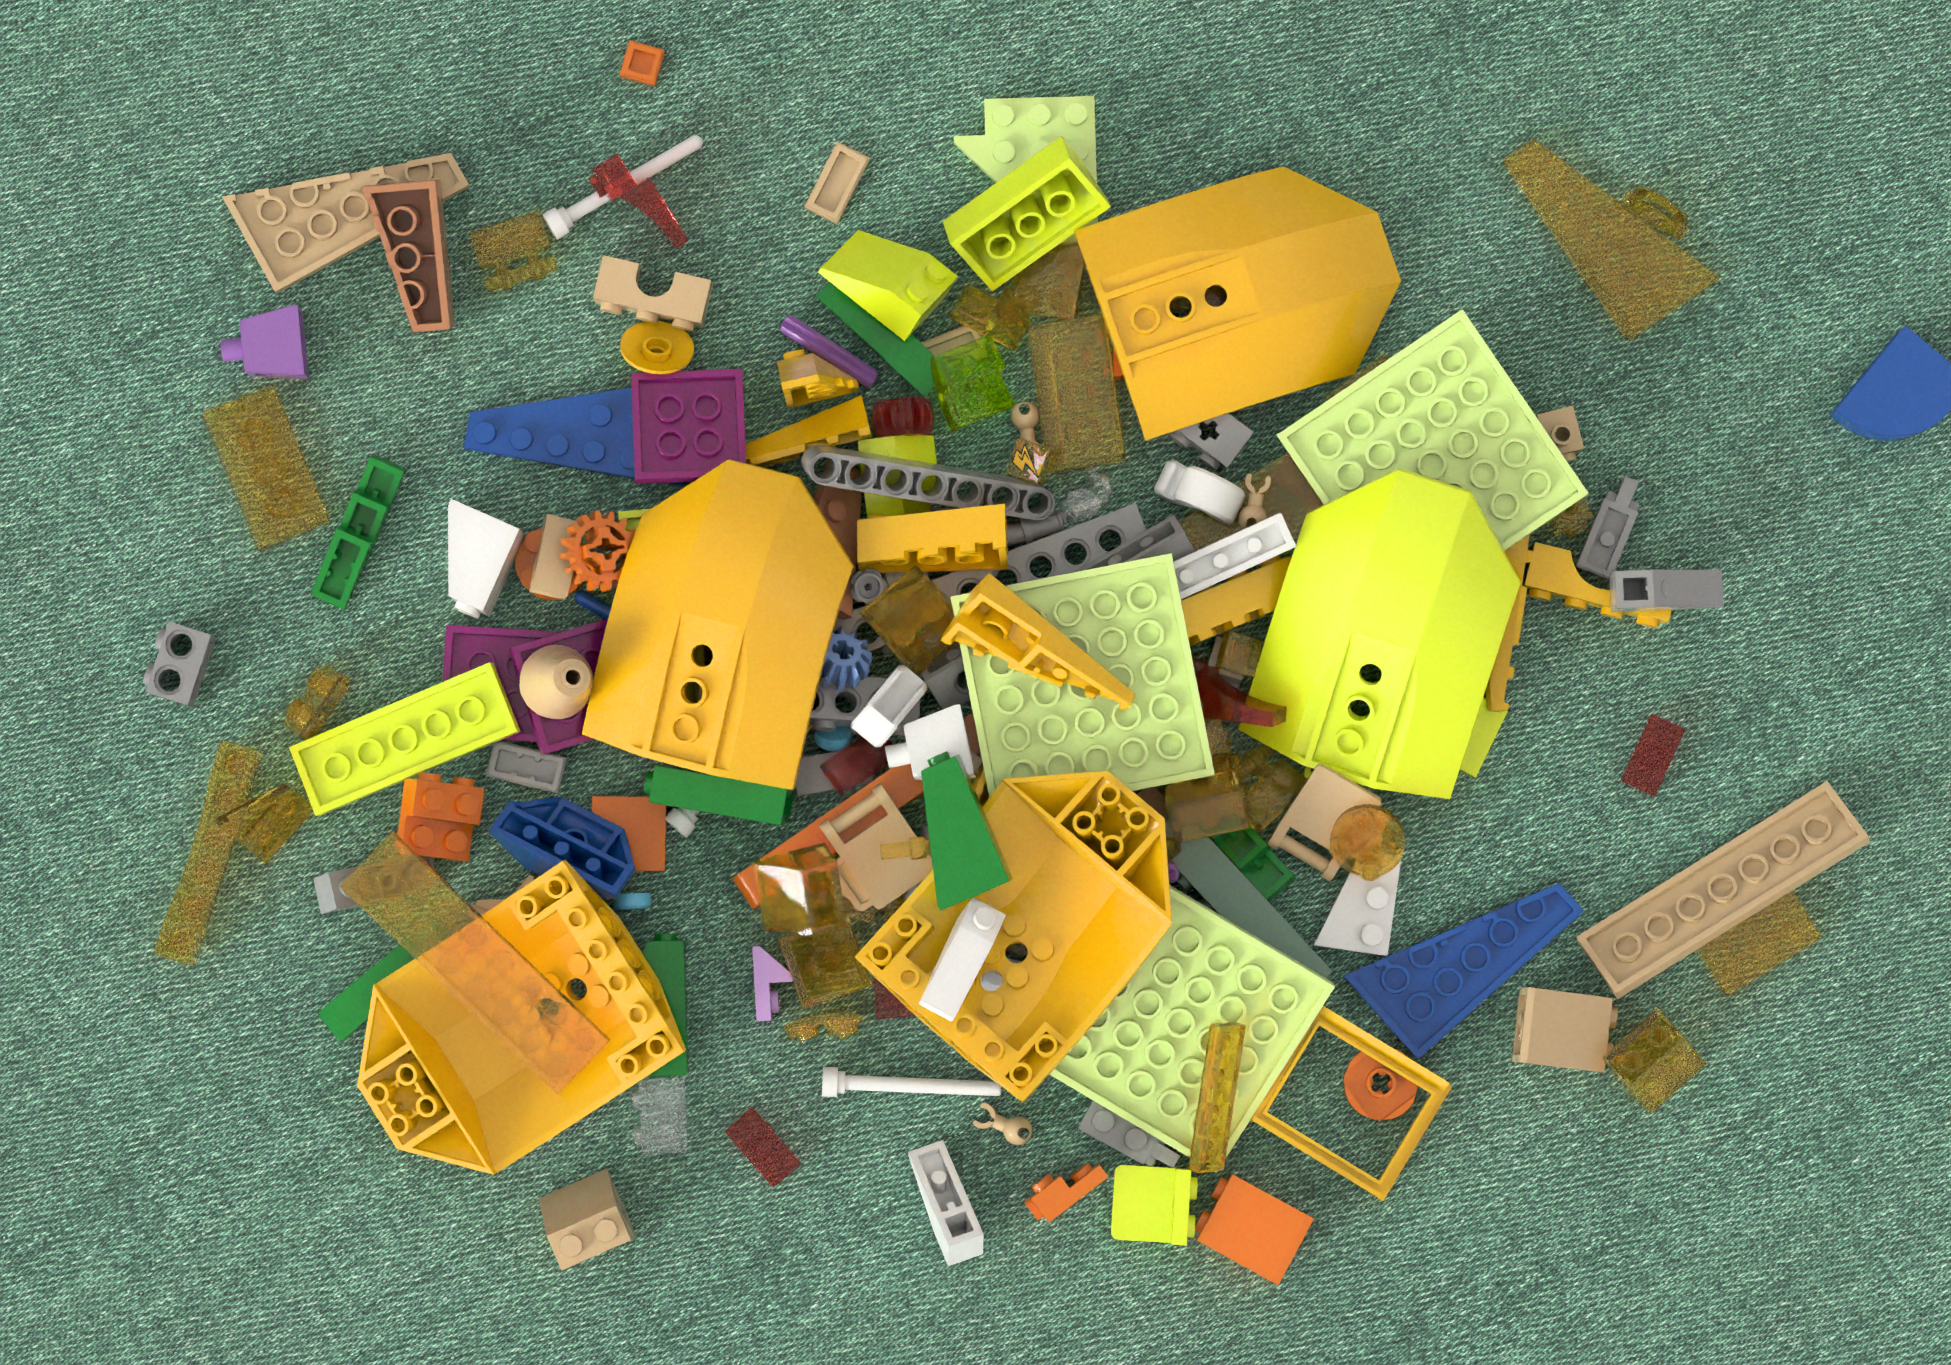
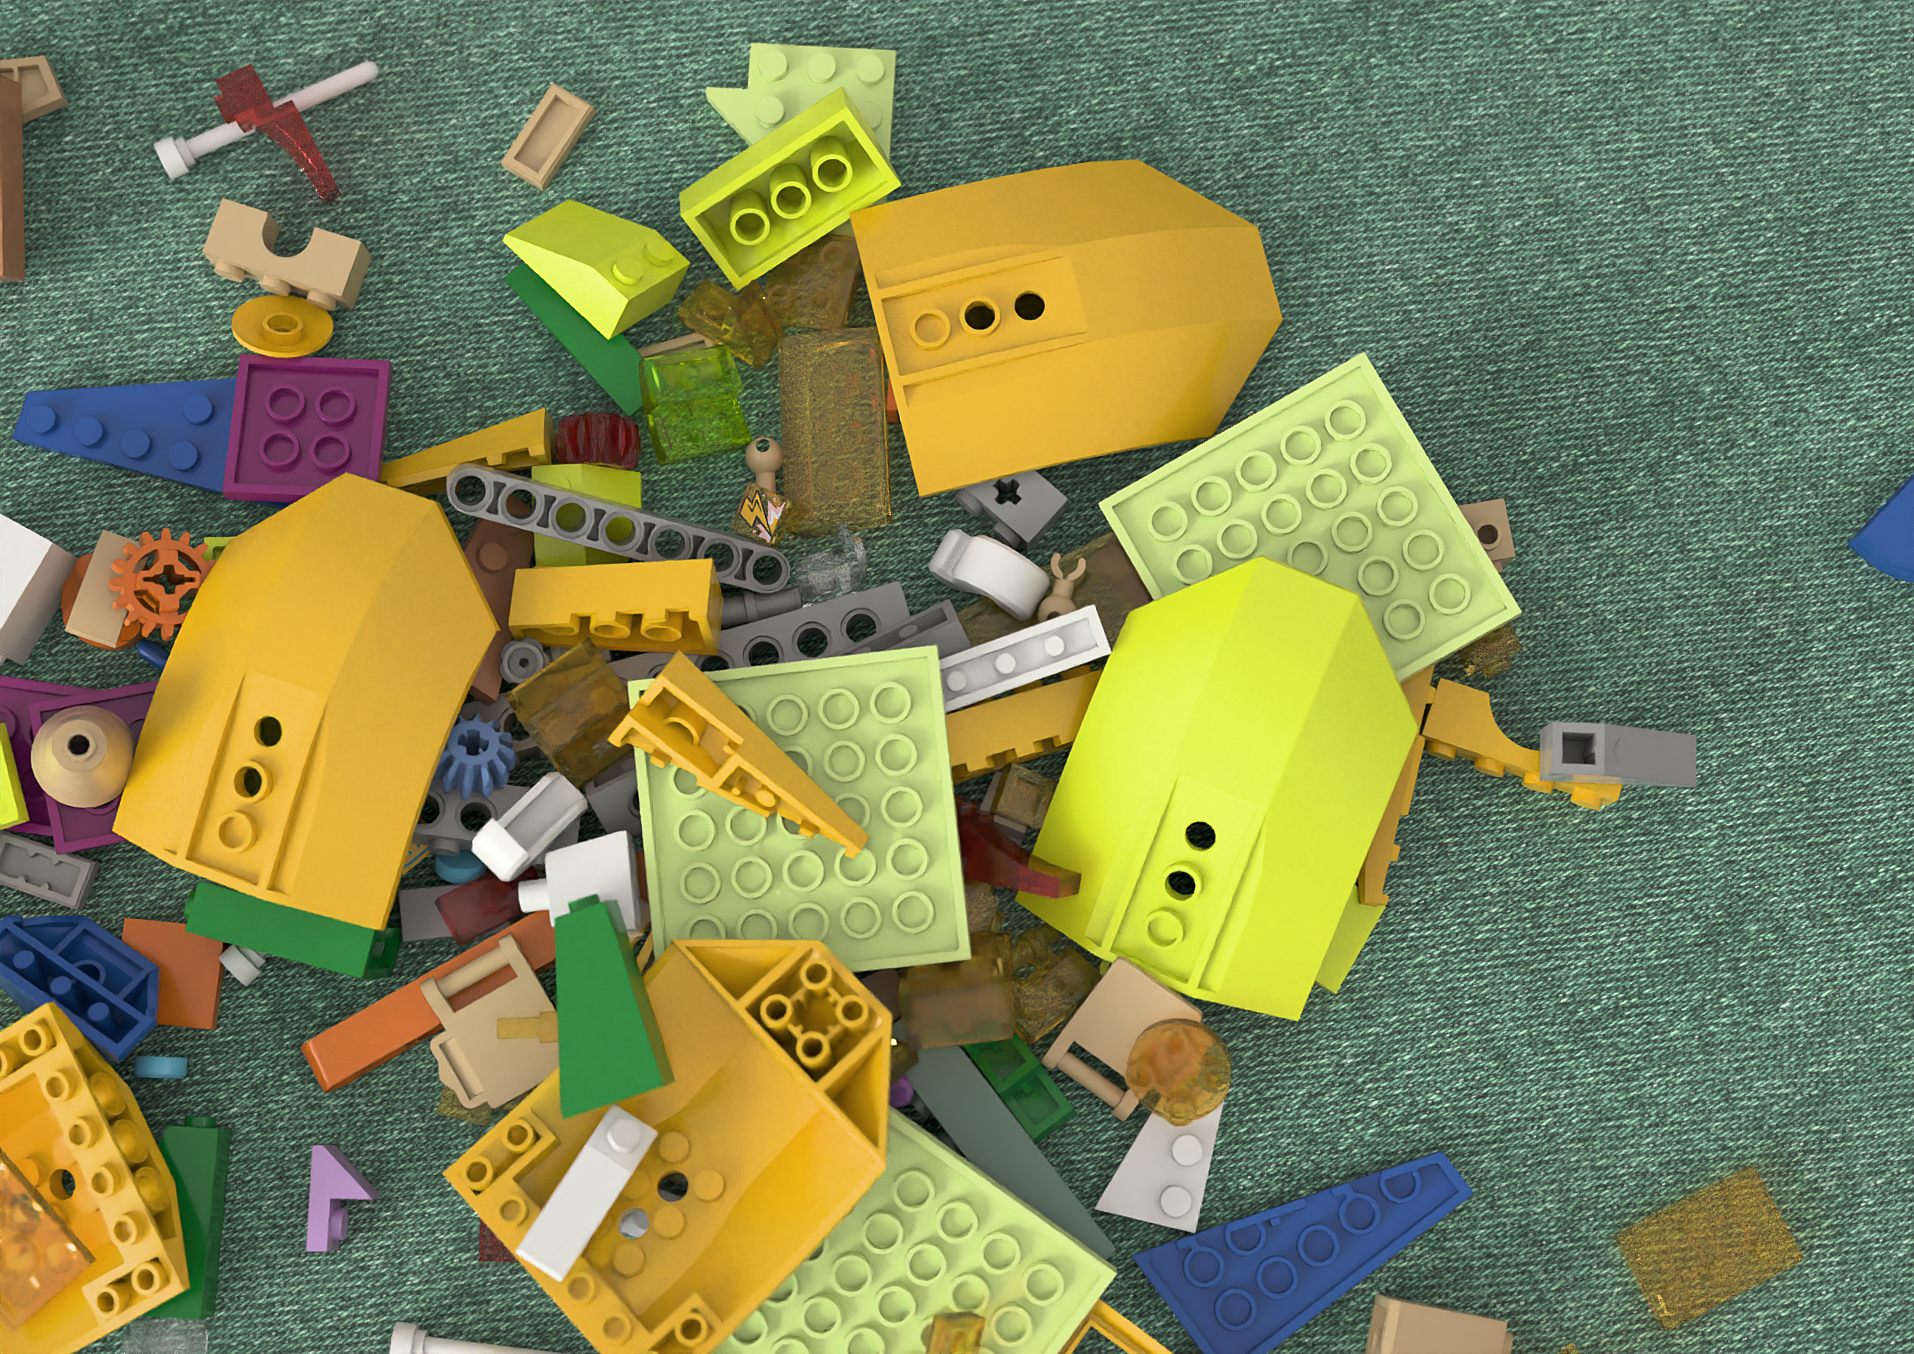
camera: 10 degrees right, 5 degrees down
clear yellow plate [469,210,558,293] -> none
clear yellow slope [753,843,847,936] -> none
yellow wedge [777,349,860,409] -> none
clear yellow slope [778,915,872,1009] -> none
medium lavender axle [780,315,878,388] -> none
clear yellow slope [783,1013,864,1043] -> none
clear yellow wing [1502,139,1720,342] -> none
light grey hinge [1575,476,1639,581] -> none
tan plate [1576,781,1870,999] -> none
clear red plate [1620,714,1686,797] -> none
clear yellow helmet [1622,185,1689,240] -> none

